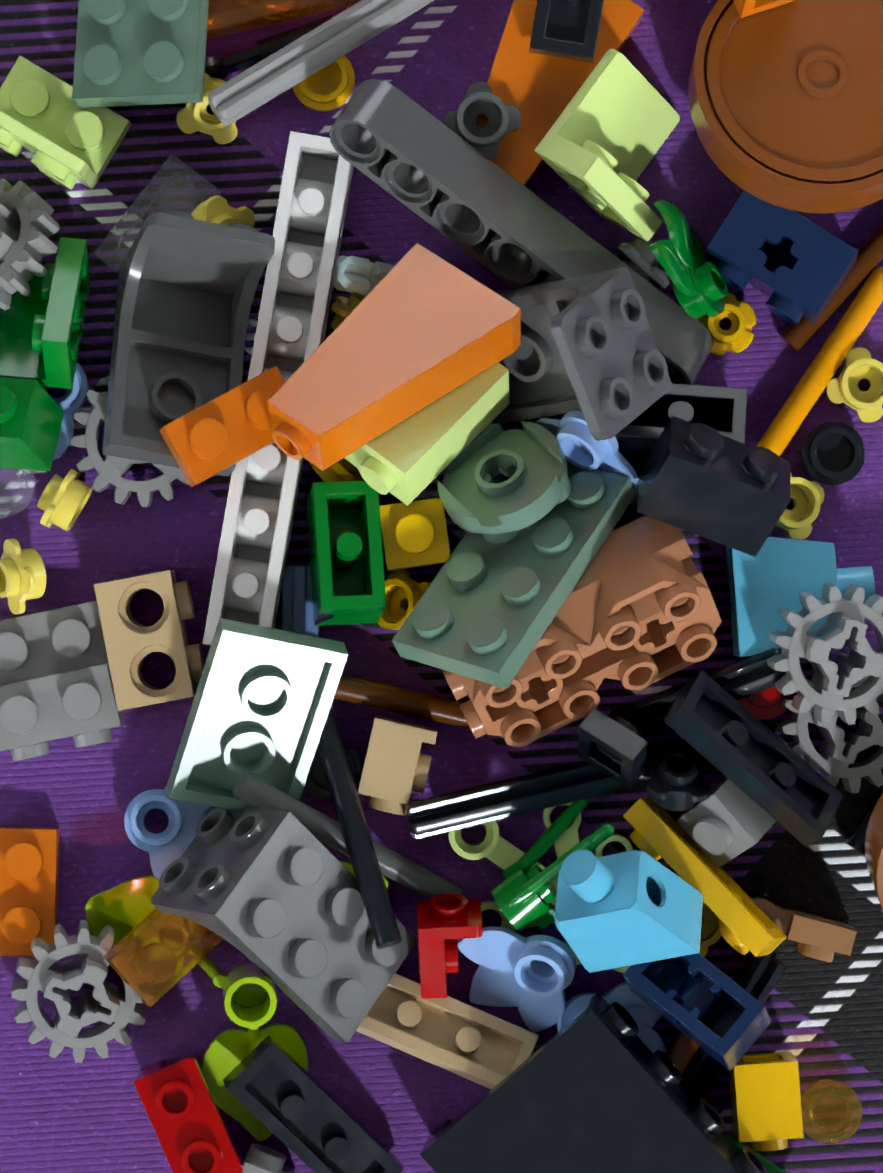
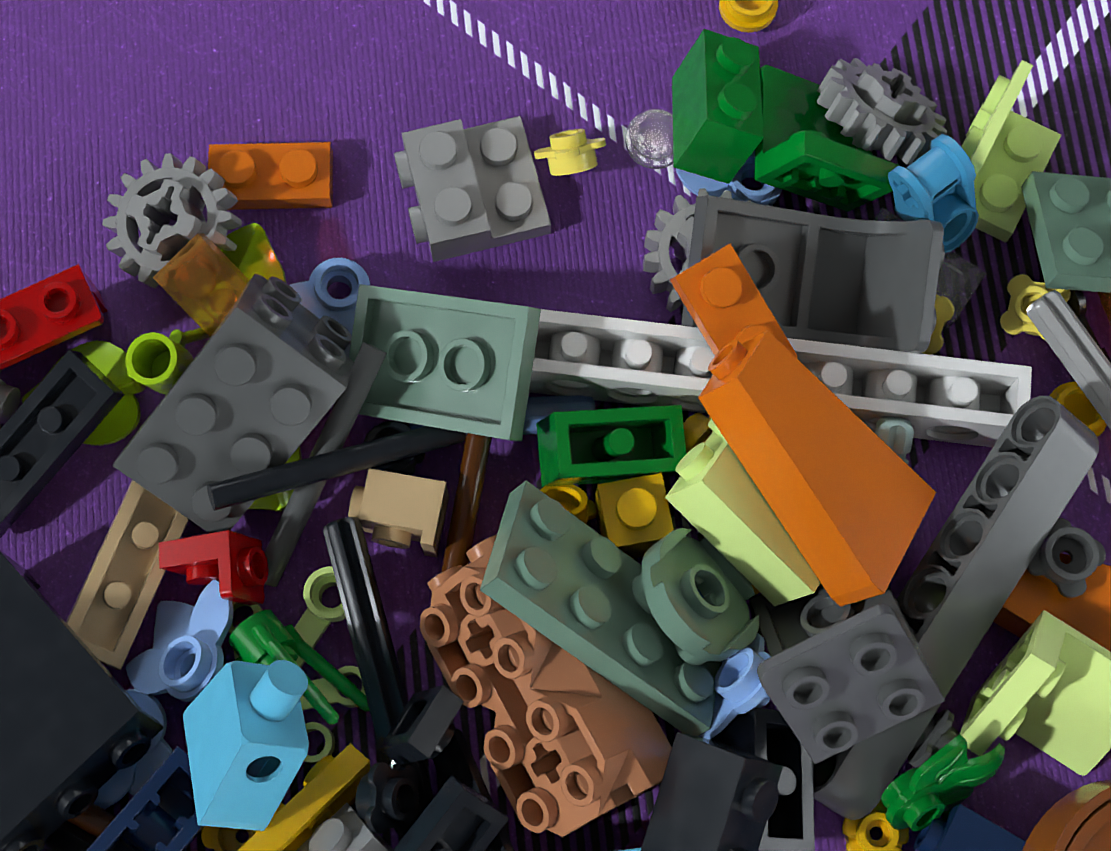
camera: 85 degrees right, 15 degrees down
light yellow plate [37,469,93,532] -> none
tan brick [94,570,205,711] -> none
none -> dark azure piece [888,134,979,253]

